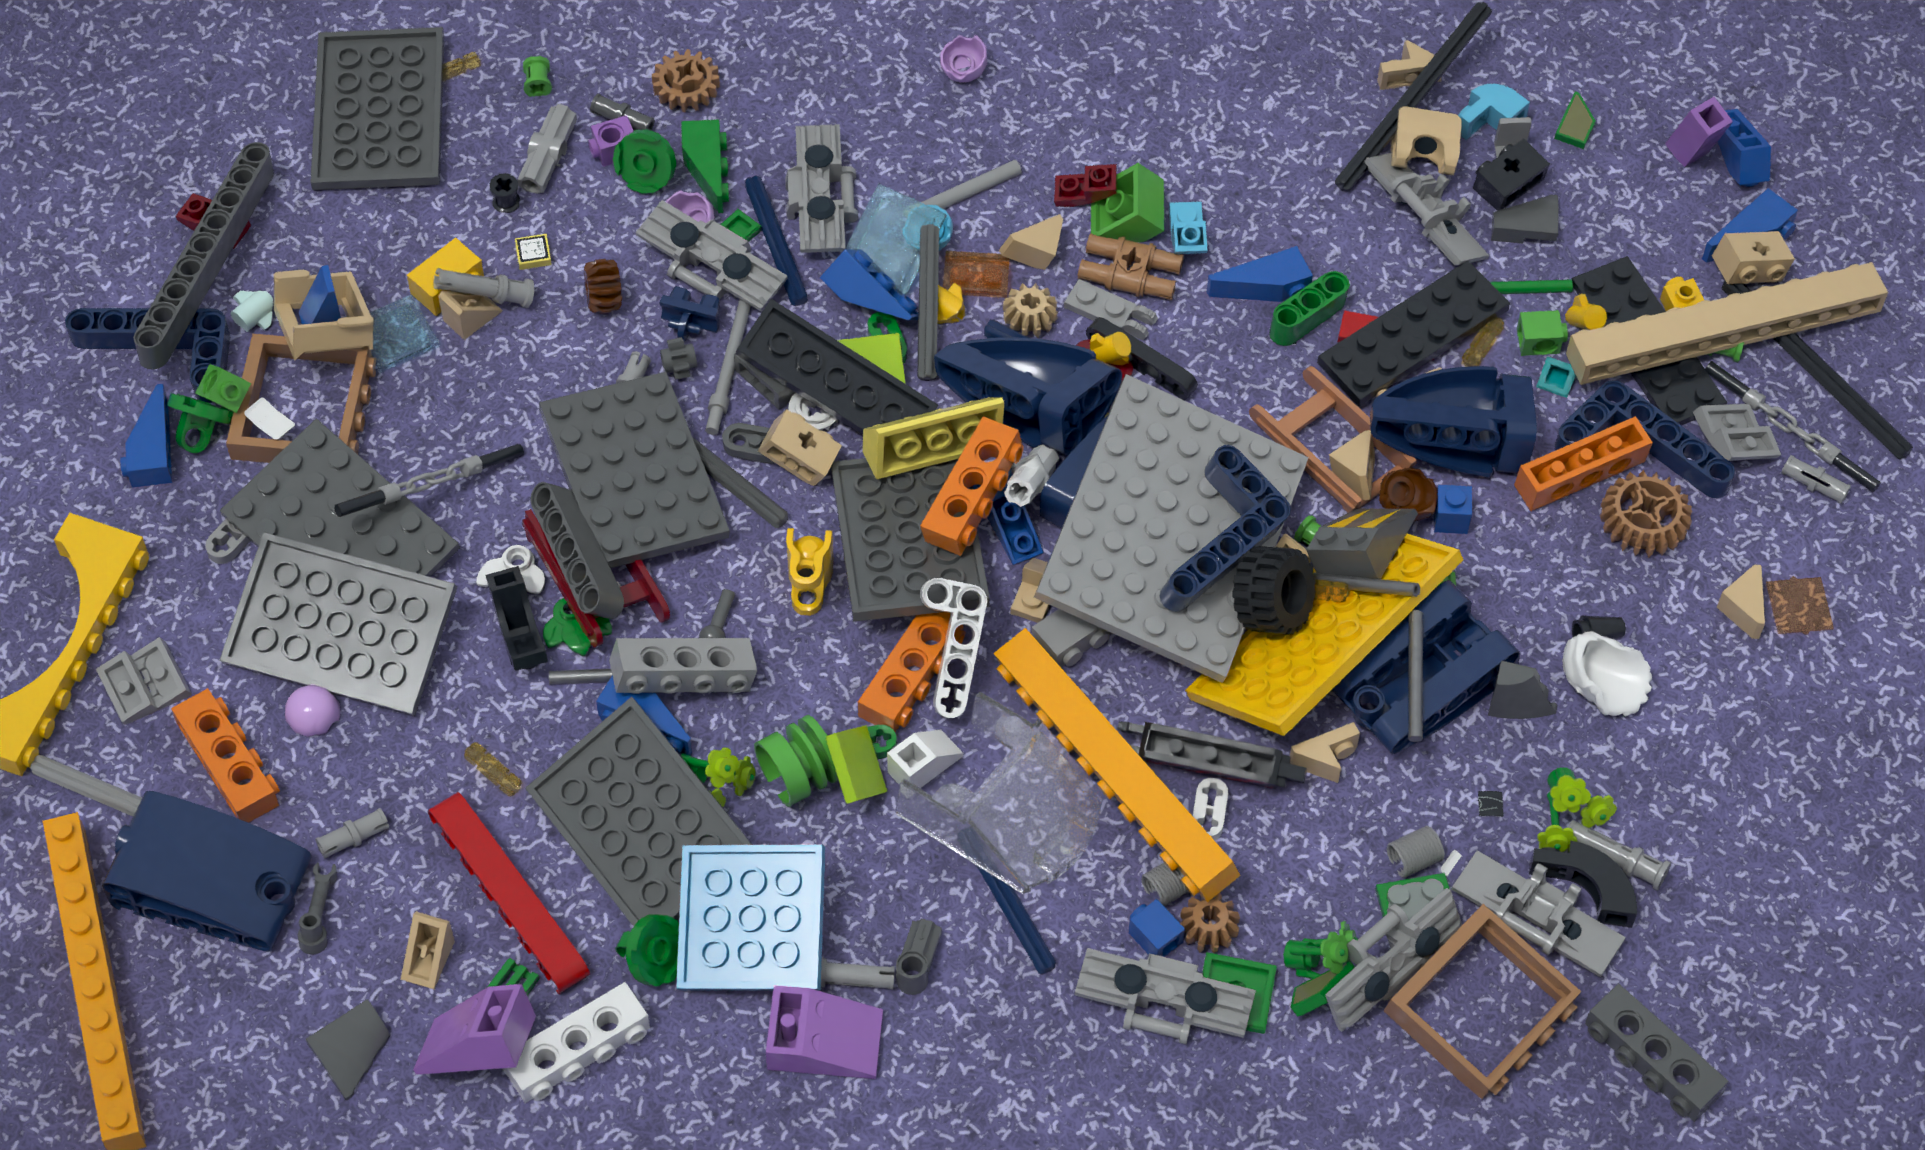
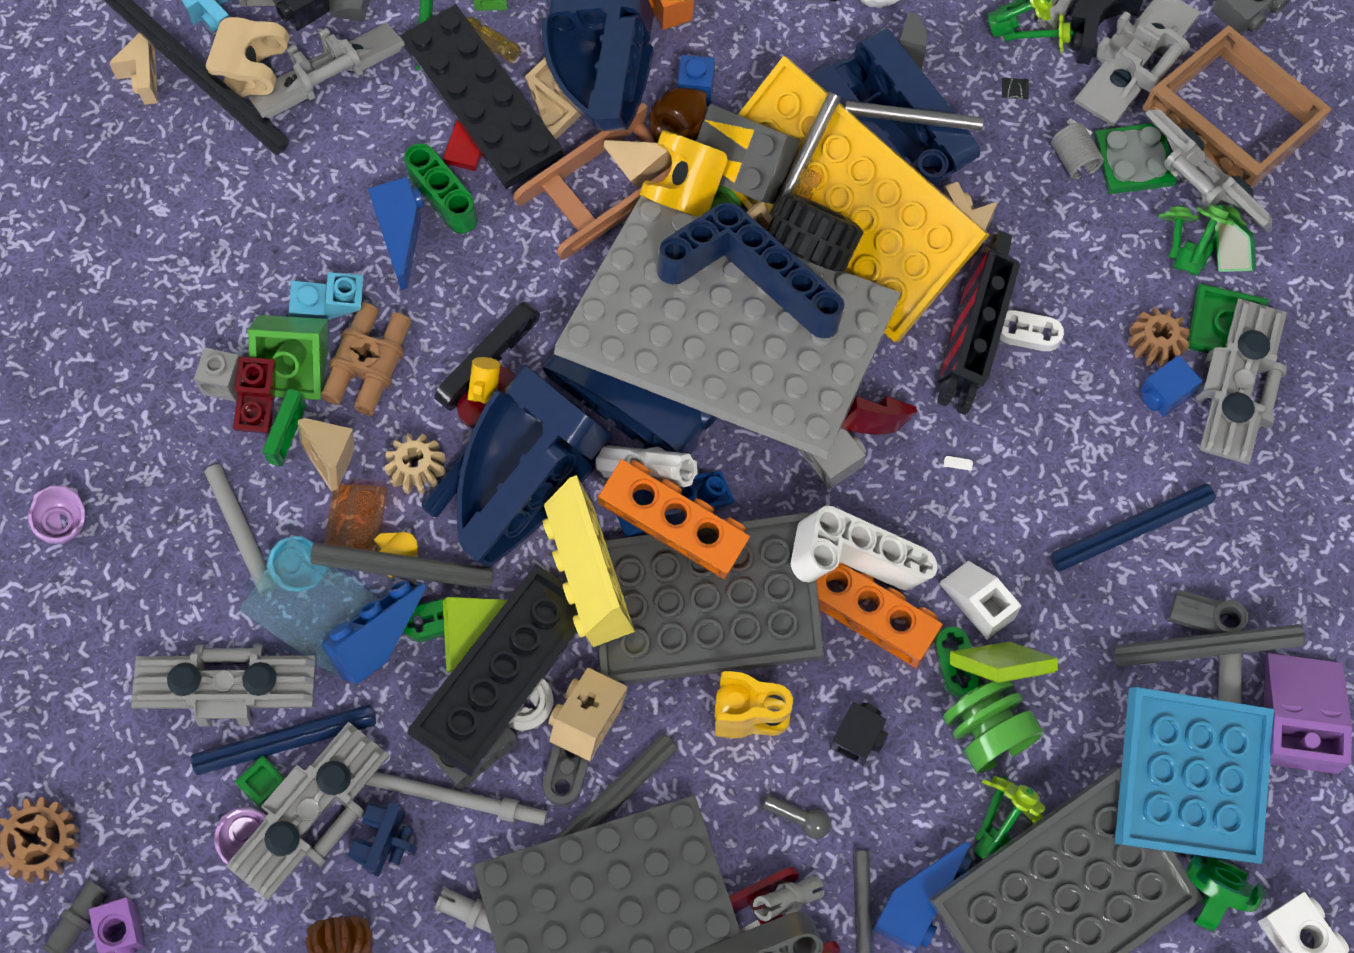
camera: 85 degrees left, 10 degrees up
light grey brick [609,638,757,694] -> none
green tile [613,129,676,193] -> none
dark grey gear [660,337,697,380] -> none
green slope [681,119,729,213] -> none
clear windscreen [895,692,1102,894] -> none
light orange brick [993,628,1241,902] -> none
tan slope [1010,558,1050,623] -> none
light grey hinge [1064,279,1158,340] -> none
light grey piece [1141,862,1189,906] -> none
none -> light grey brick [193,347,239,402]
none -> green tile [262,388,306,467]
none -> yellow piece [639,130,728,217]
none -> light grey pin [753,875,824,922]
none -> black brick [830,702,889,766]
none -> dark red slope [841,396,917,435]
none -> dark grey axle [1114,624,1305,667]

